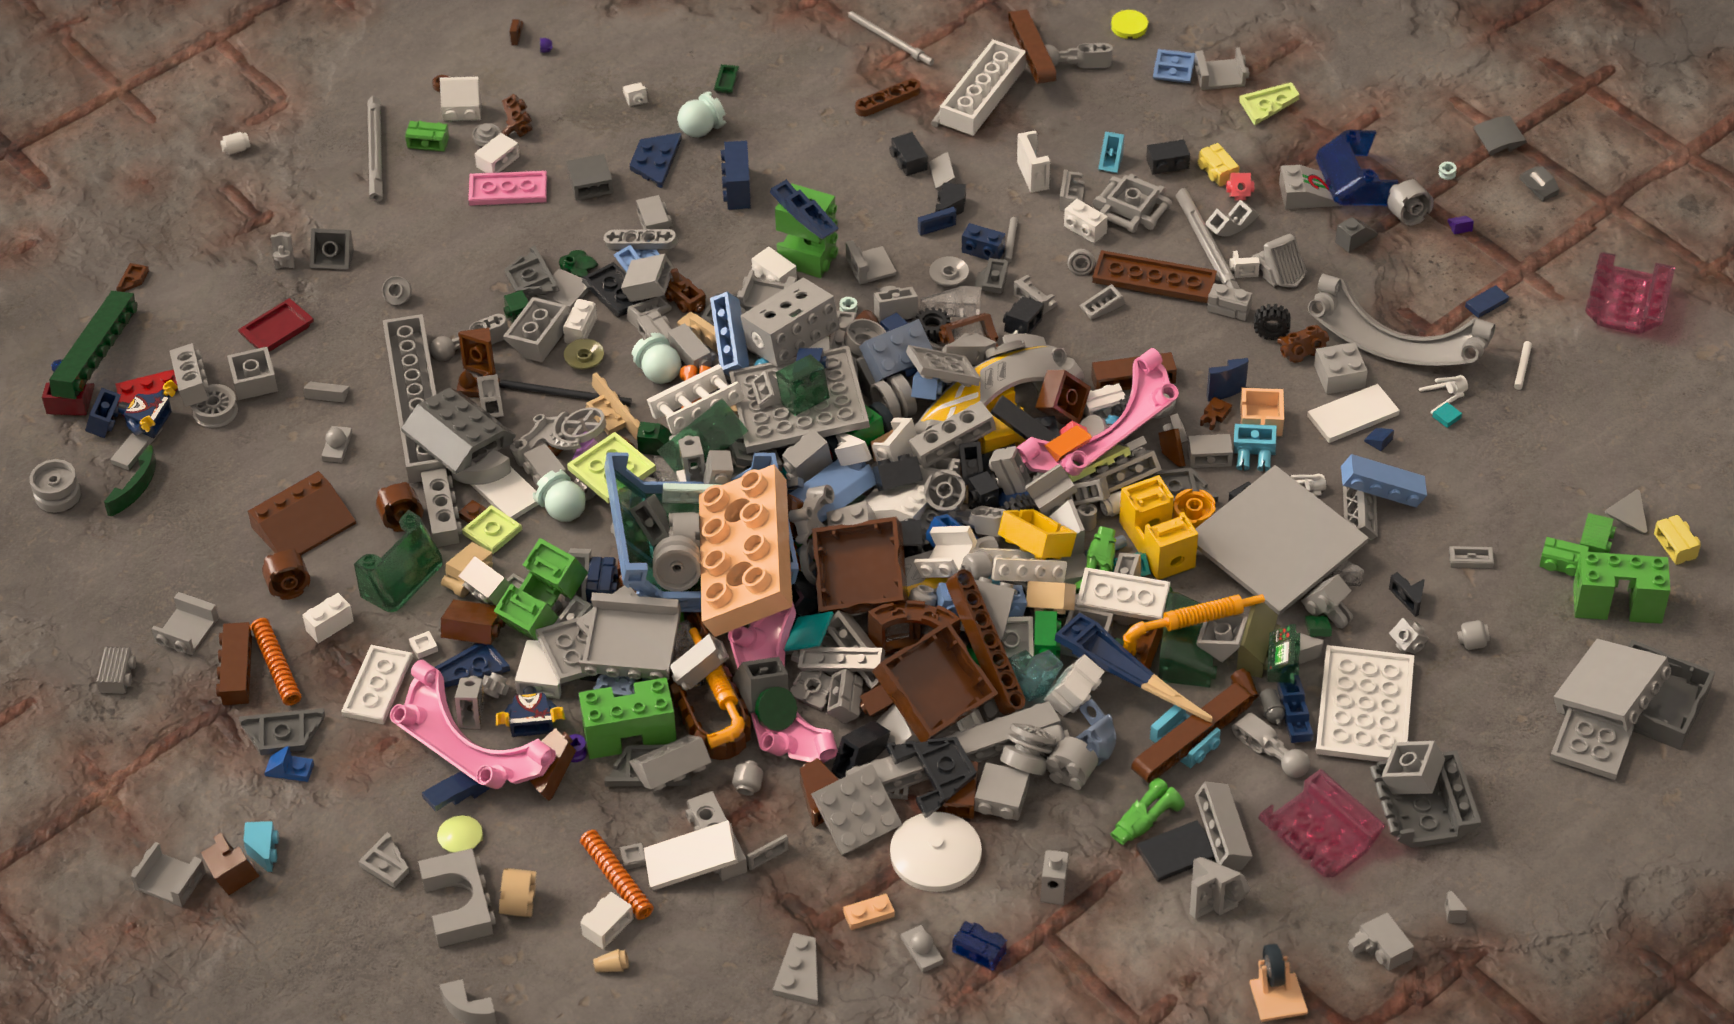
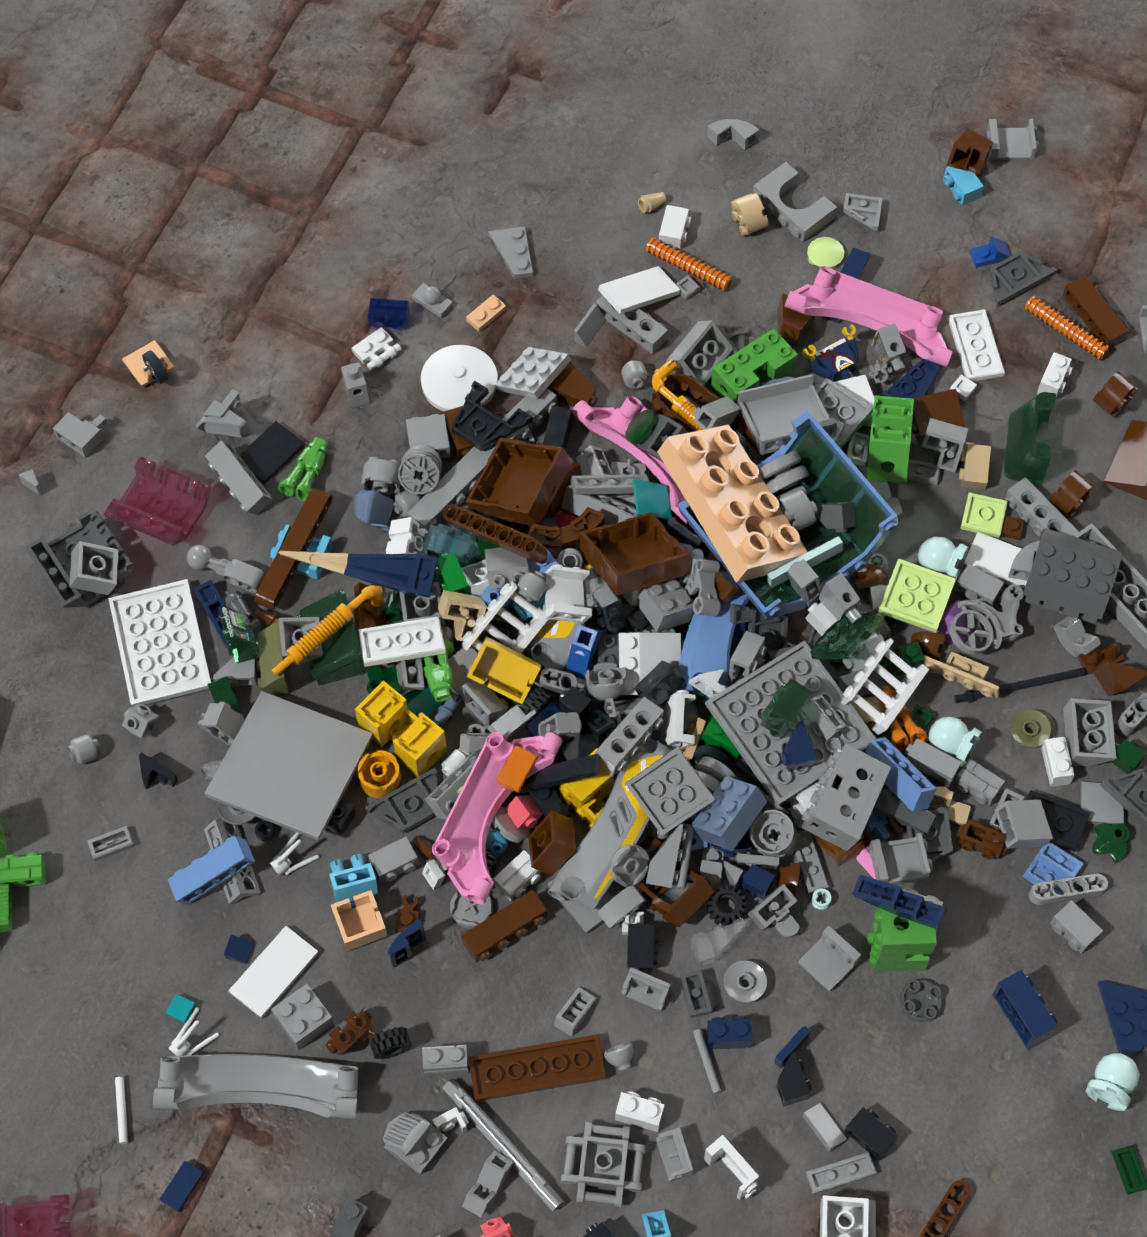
camera: 155 degrees right, 15 degrees up
none -> white plate [352,327,401,370]
none -> light grey tile [805,1152,877,1195]

